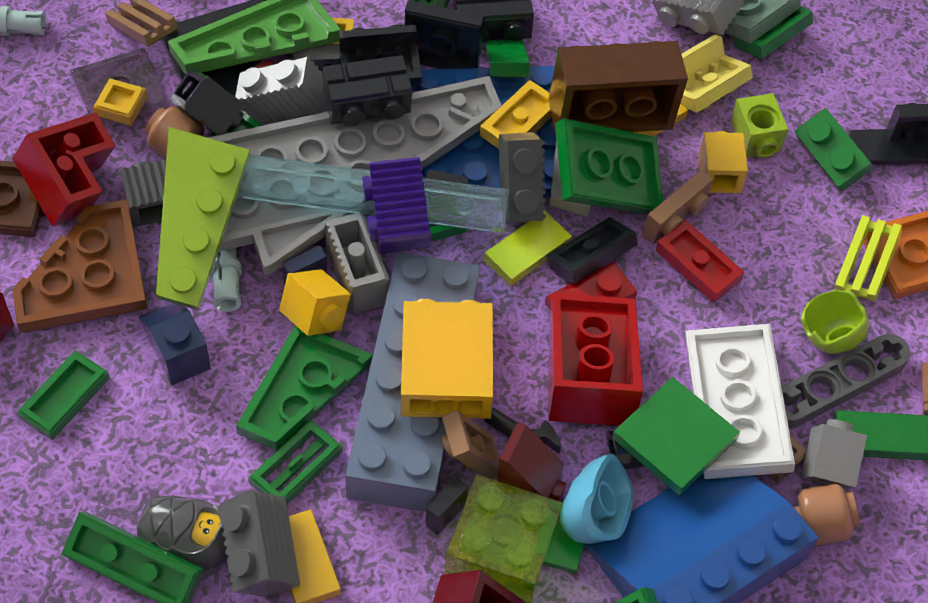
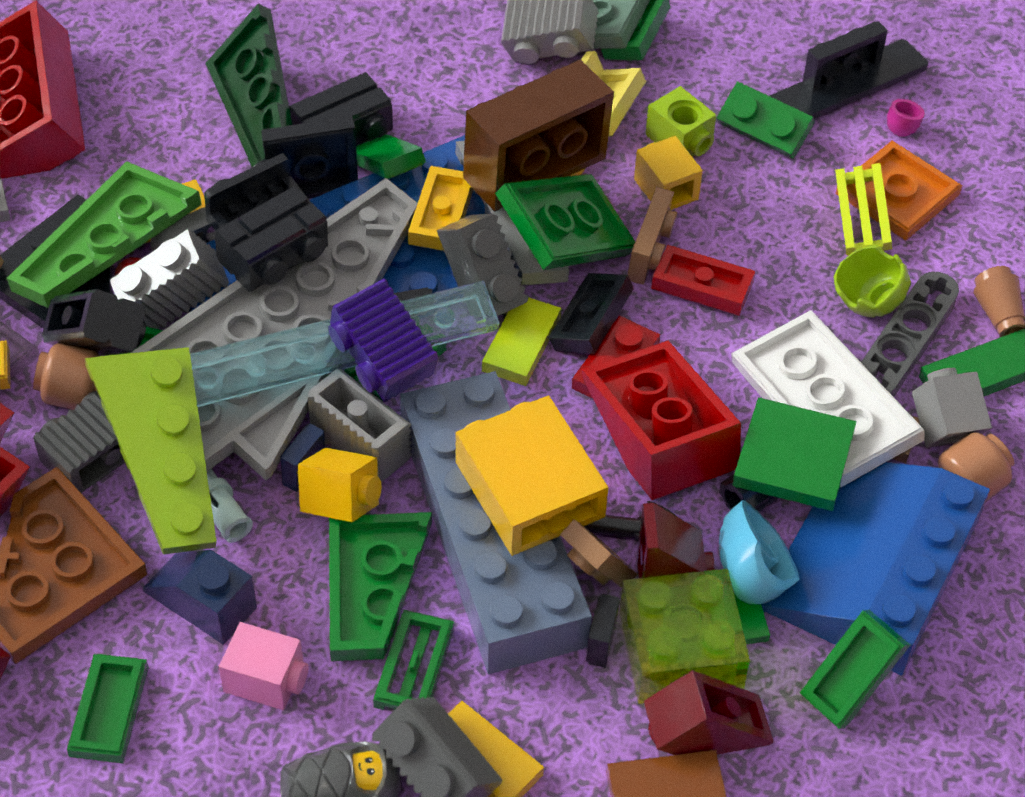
camera: 25 degrees left, 5 degrees down
none -> bright pink brick [219,622,308,710]

